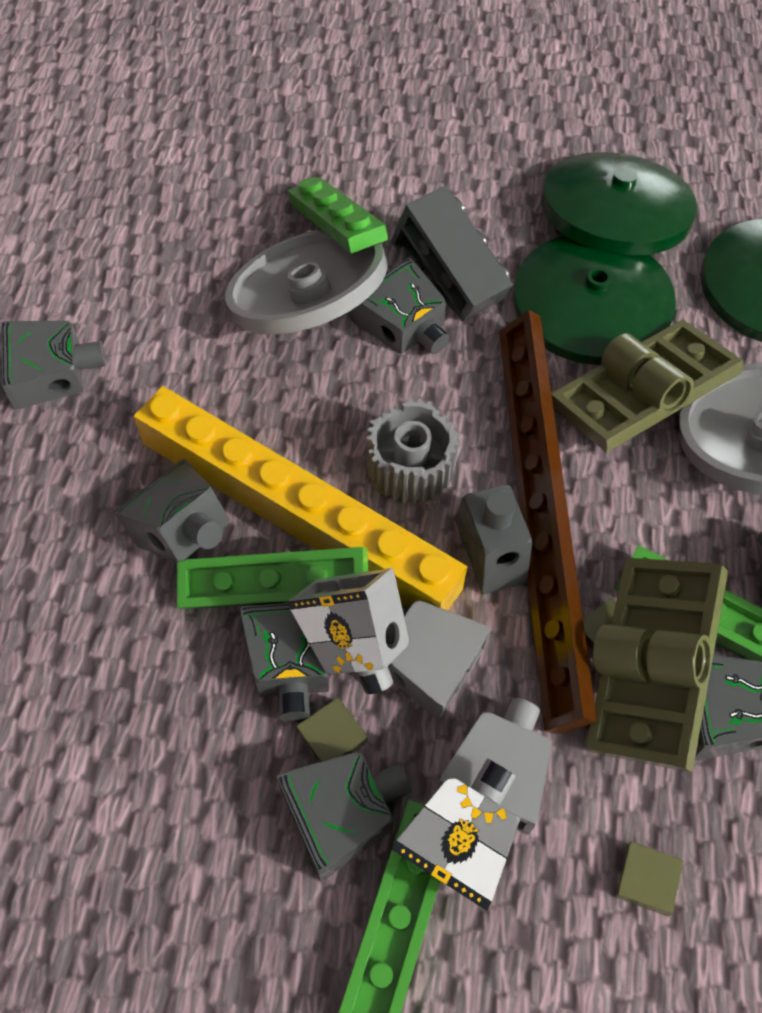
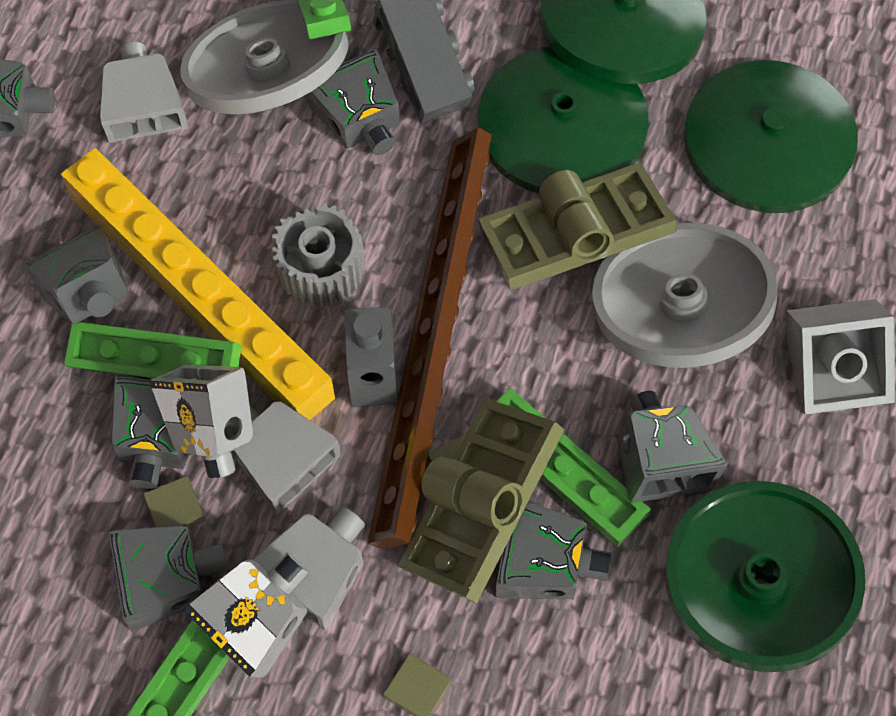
camera: 15 degrees right, 5 degrees up
none -> light grey torso [100,42,189,143]

